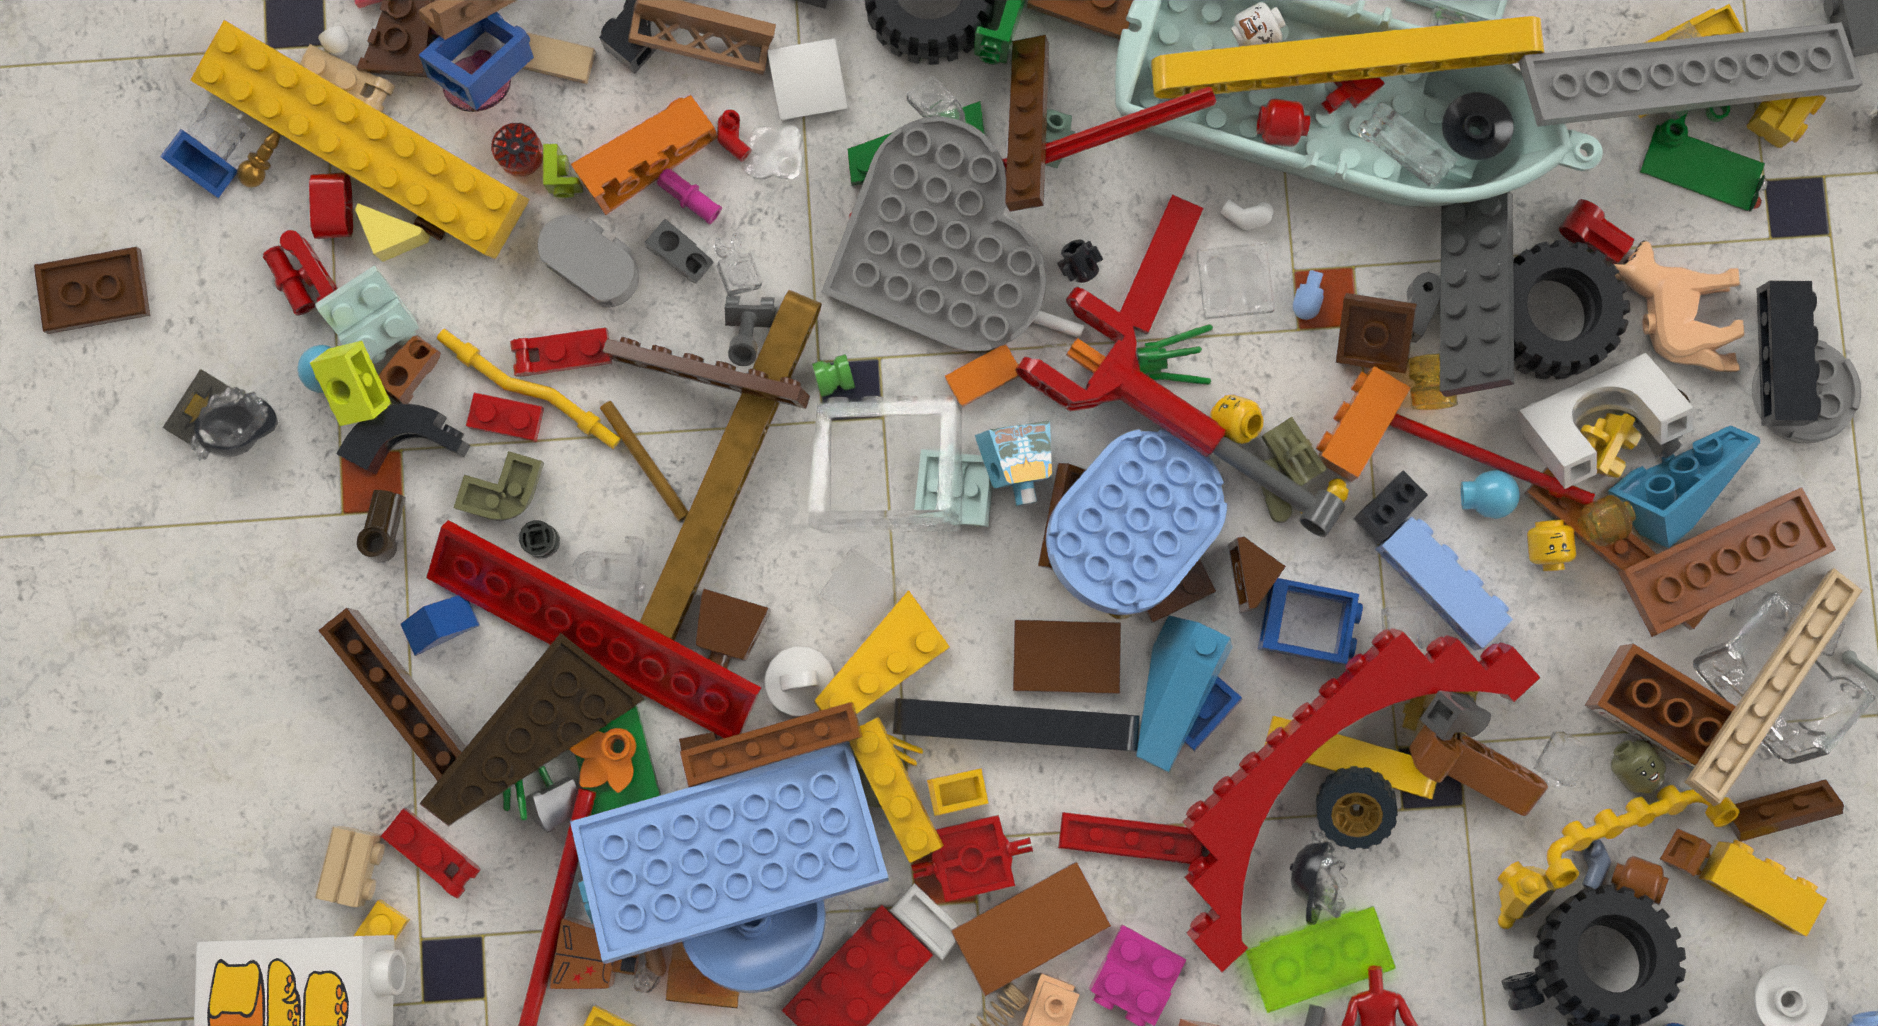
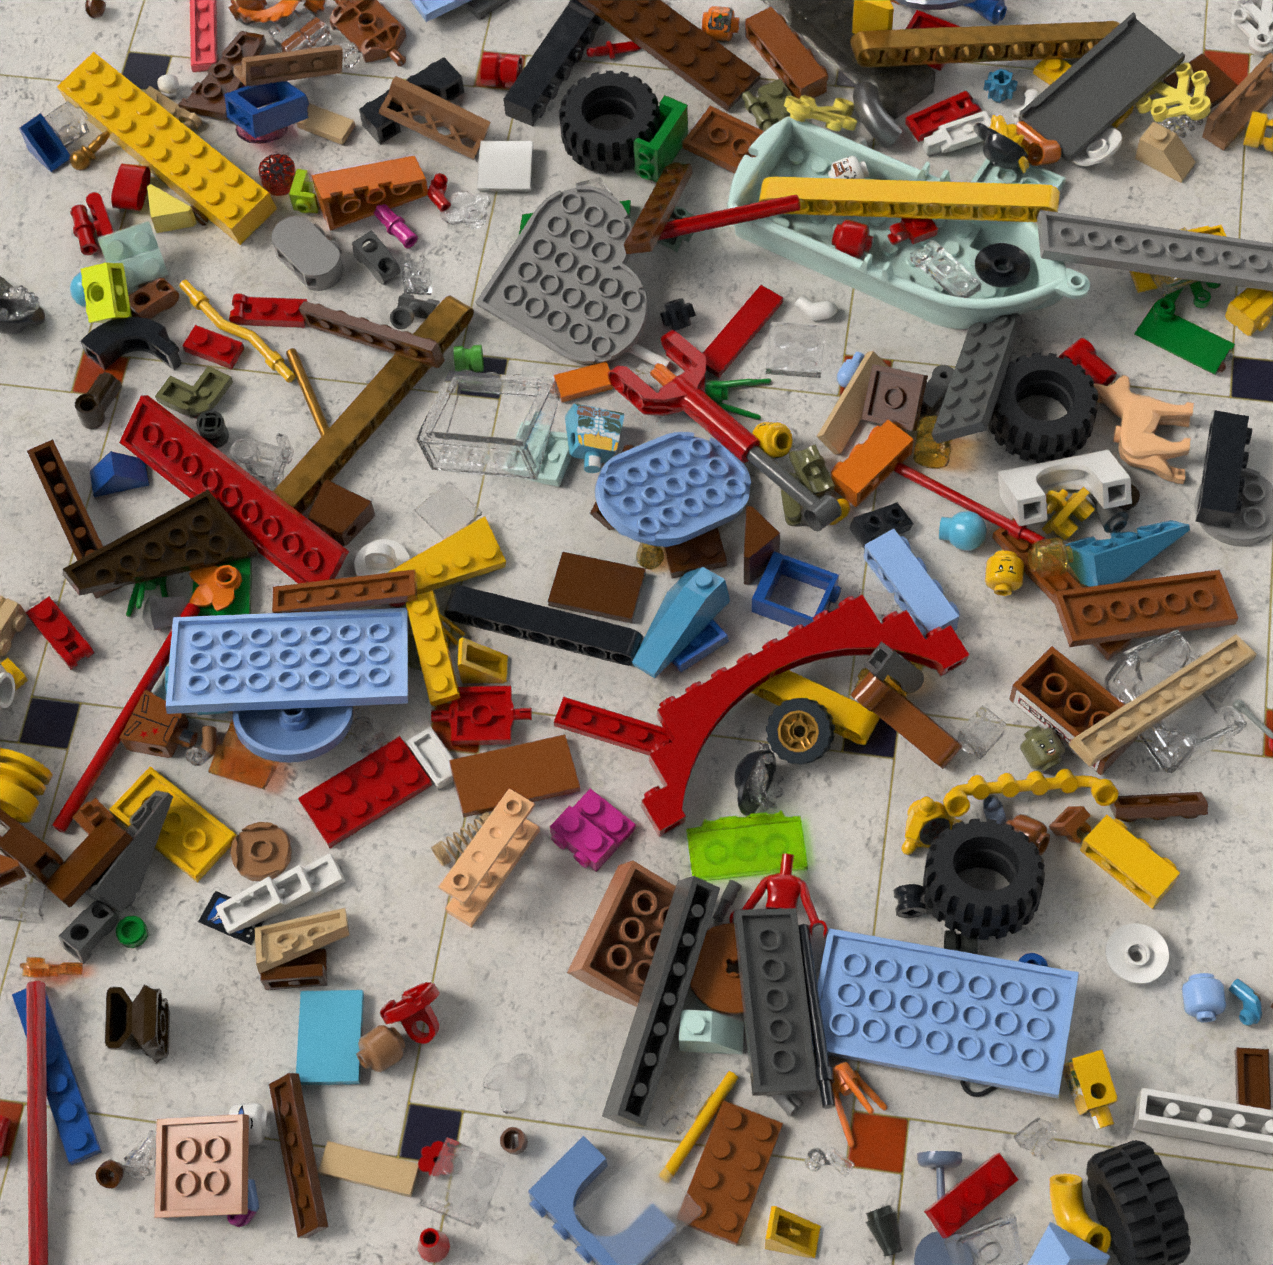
camera: 15 degrees right, 20 degrees down
none -> tan tile [816,351,888,455]

